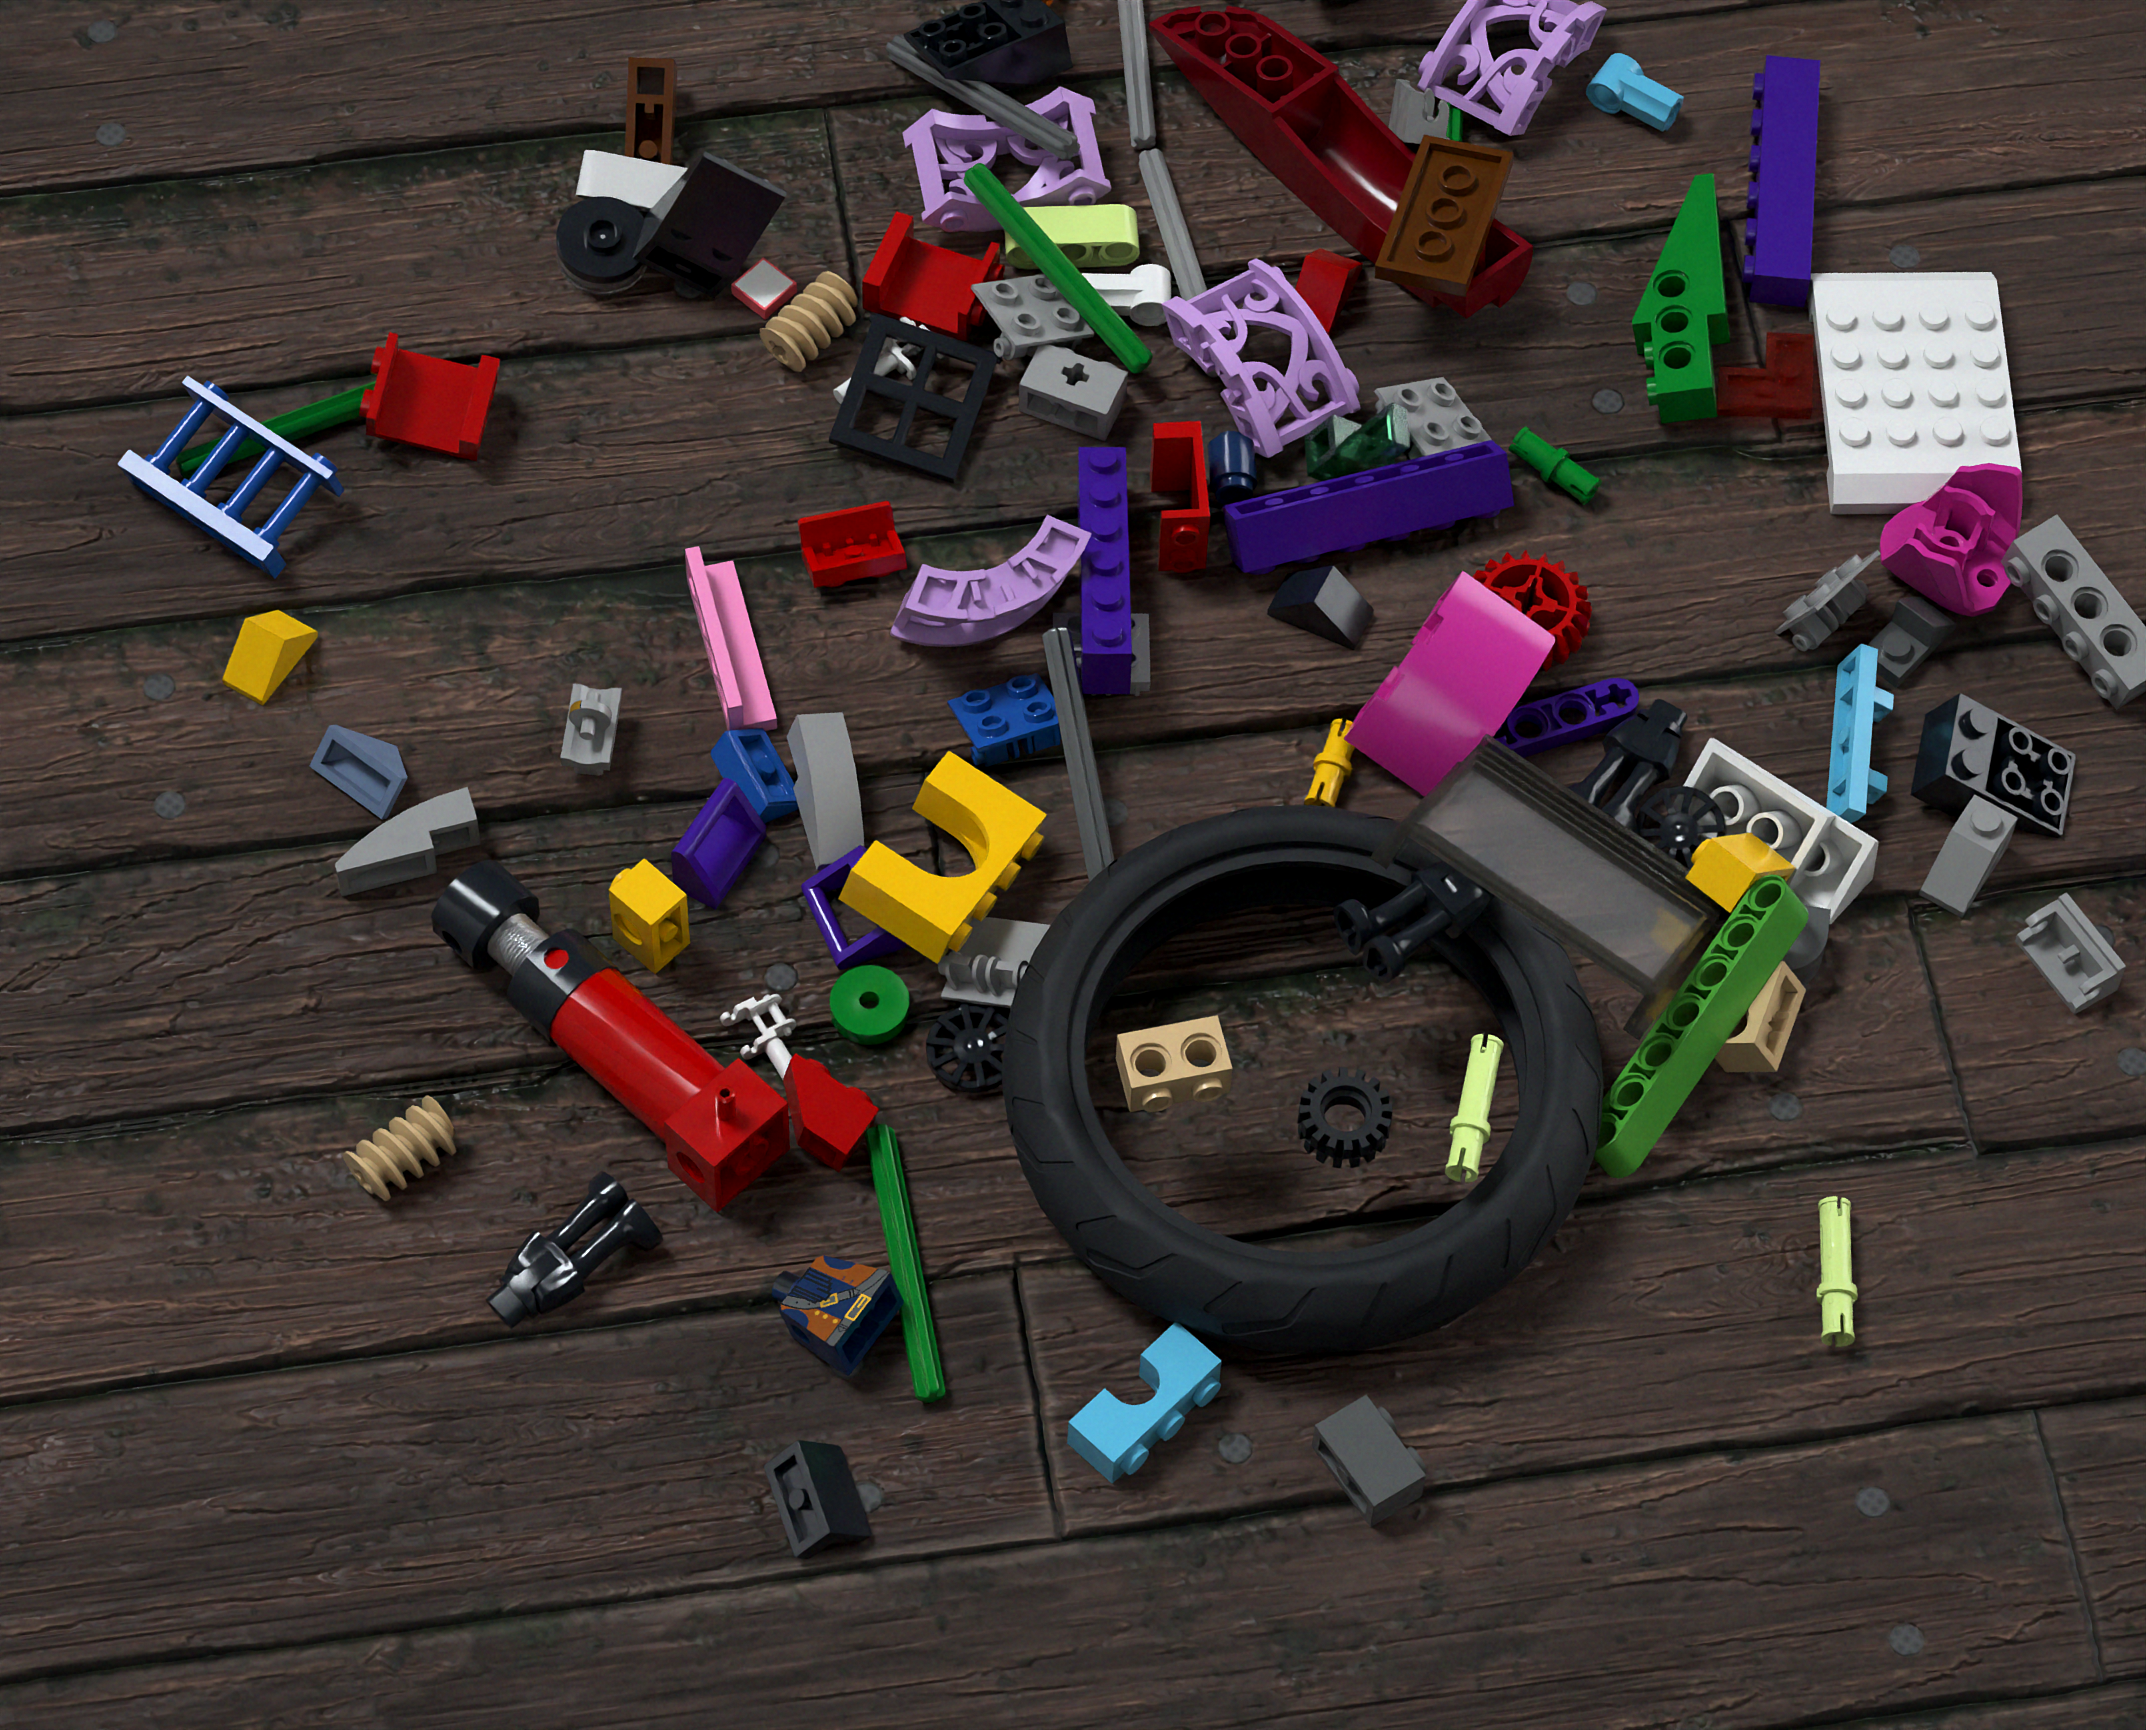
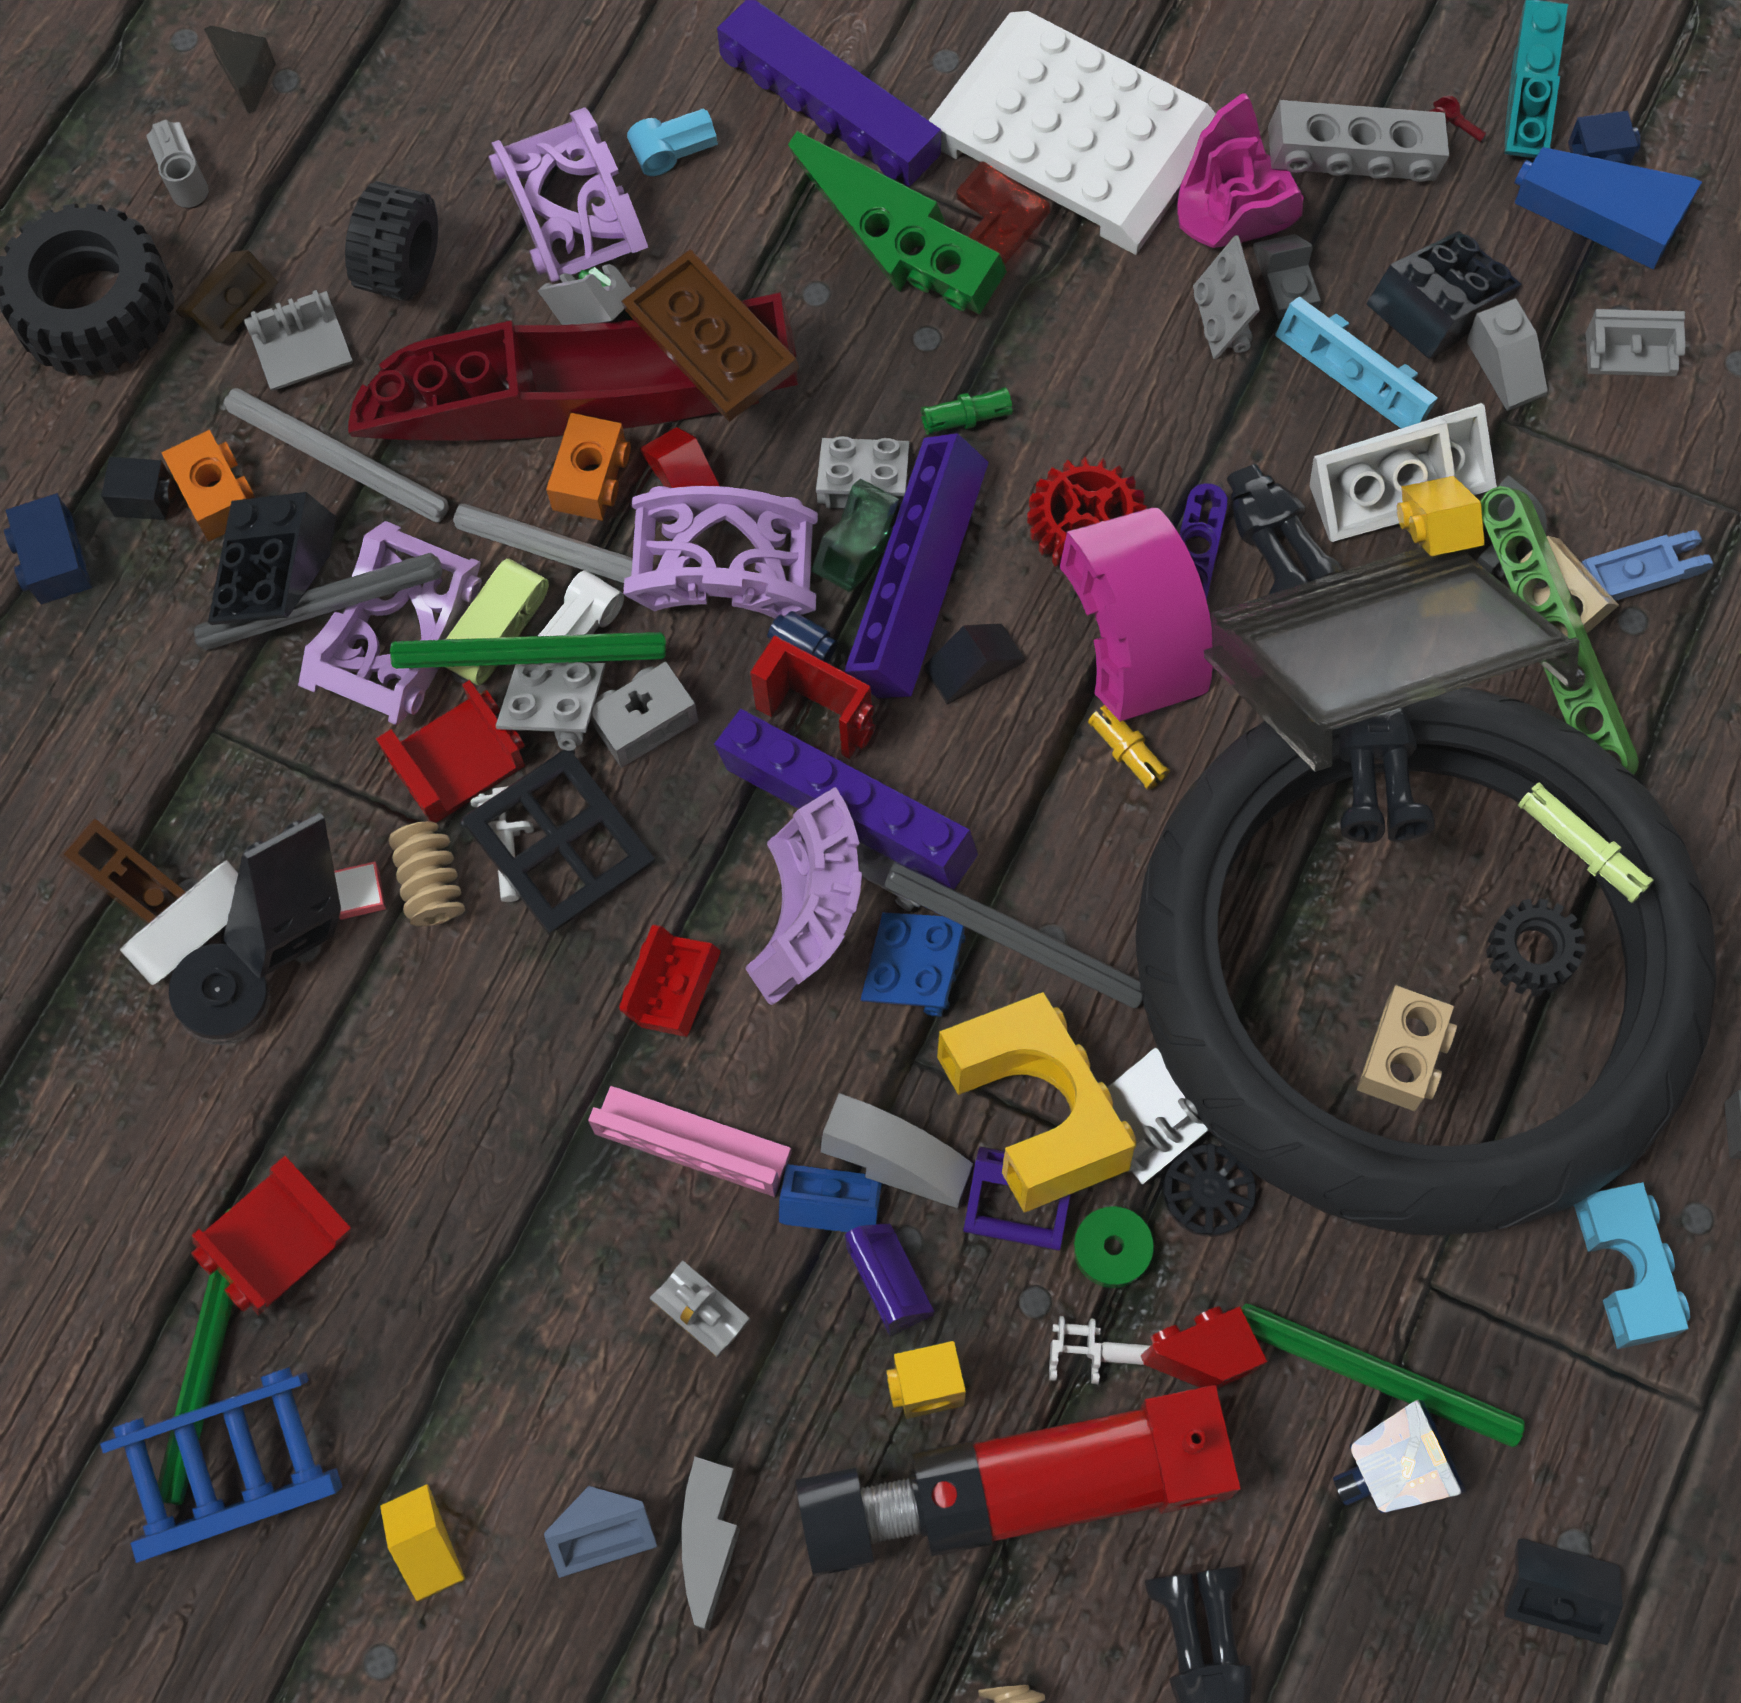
camera: 50 degrees left, 10 degrees up
black wheel [1635,786,1727,878] -> none
none -> orange brick [546,413,631,521]
none -> medium blue hinge [1581,530,1713,601]

